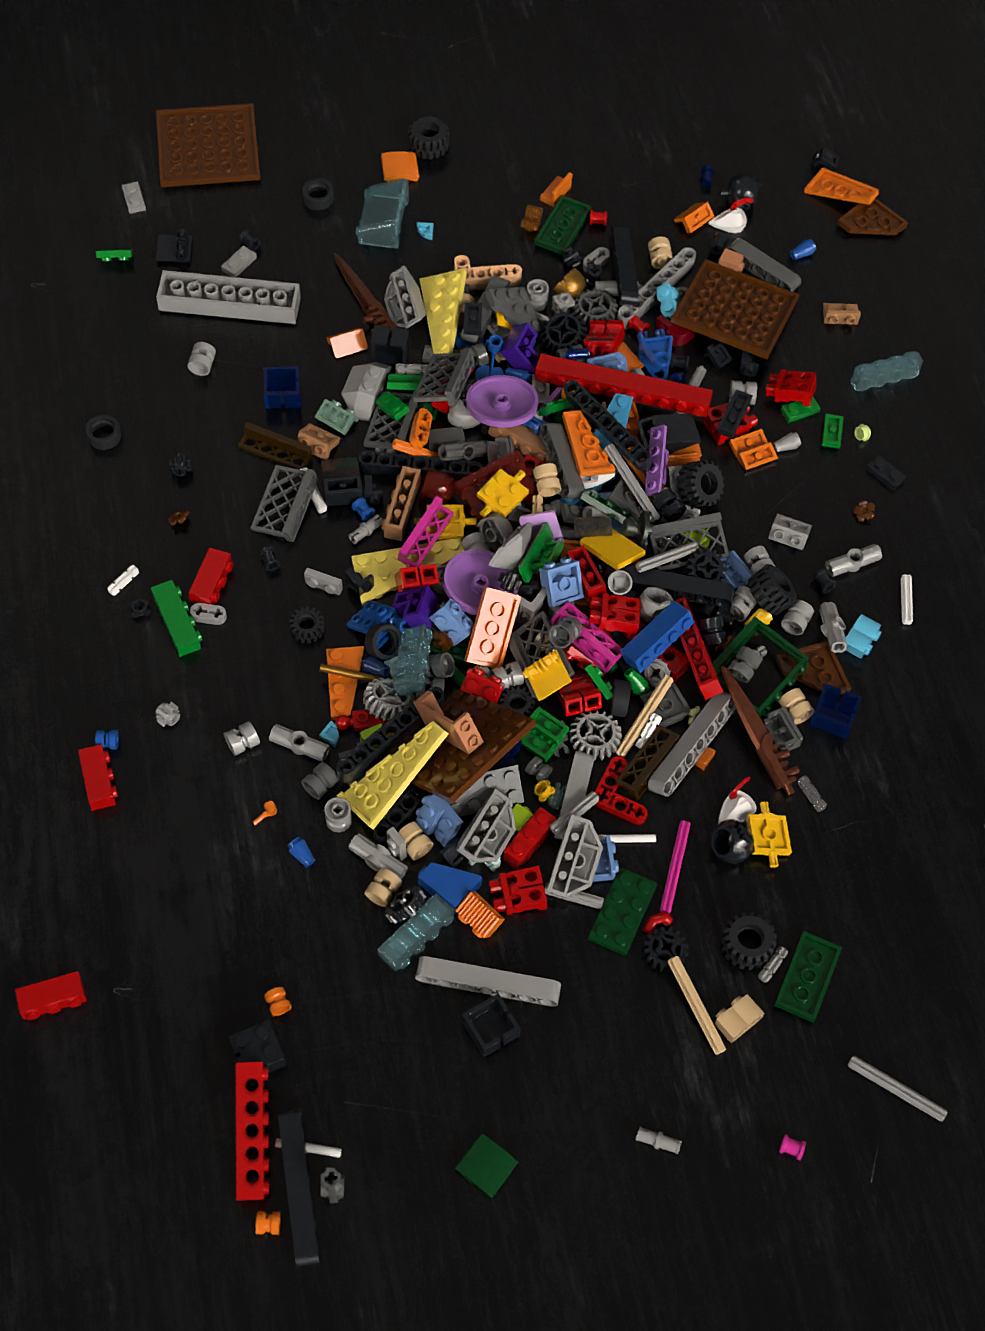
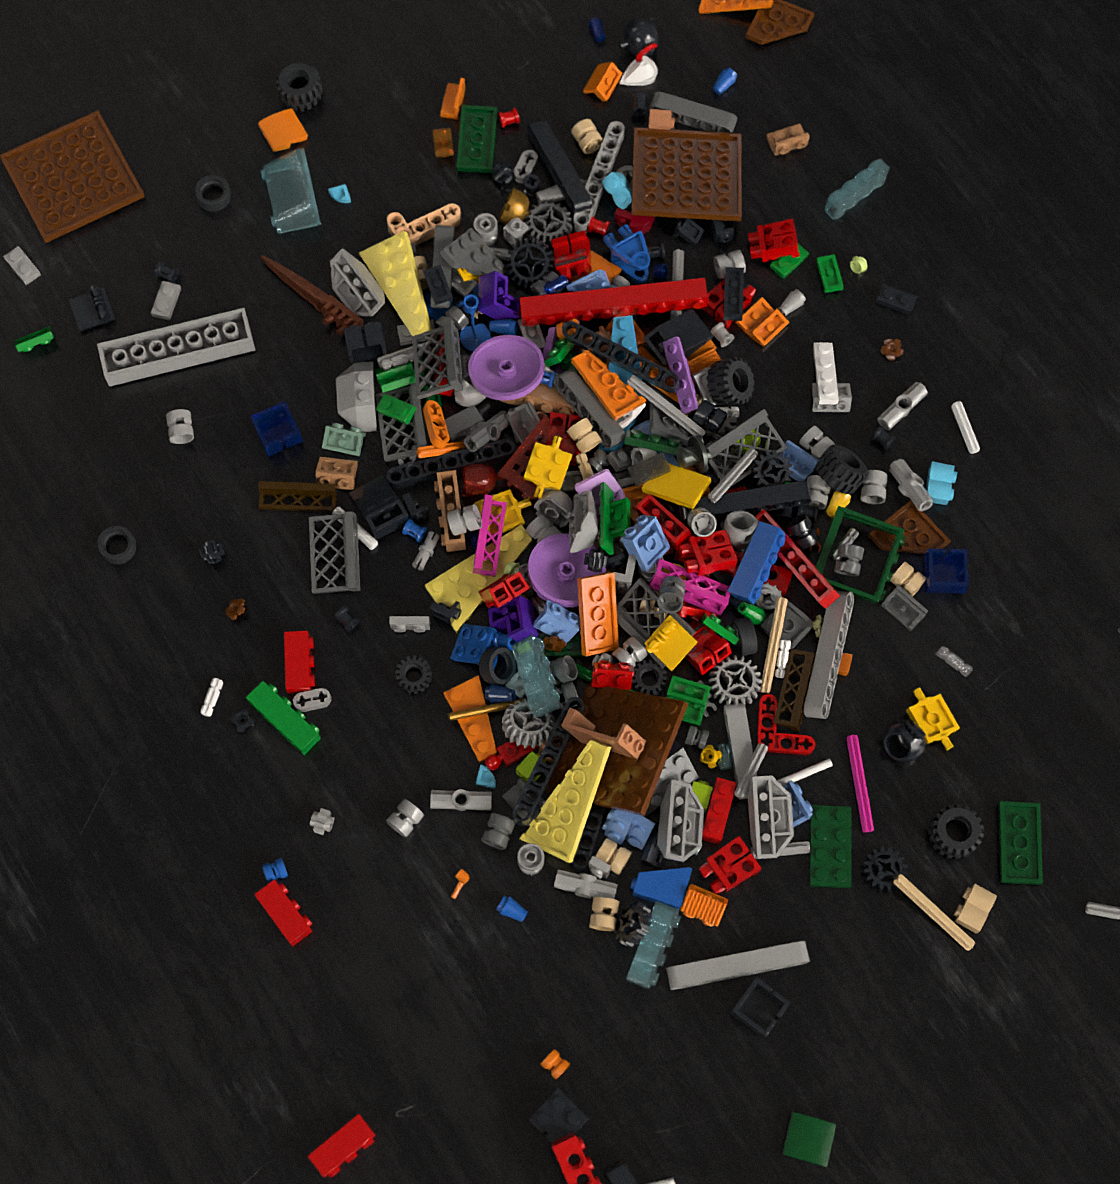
camera: 20 degrees left, 10 degrees up
panel [326,327,368,358] -> none
light grey pin [636,1127,682,1154] -> none
red arm [643,911,673,934] -> none
white piece [718,776,757,824] -> none
copper piece [721,665,799,796] -> none
light grey axle [758,946,788,983] -> none
dark pink bush [779,1134,806,1160] -> none
none -> light grey wheel [447,504,482,536]
none -> light grey bush [710,322,734,347]
none -> white plate [813,343,839,404]

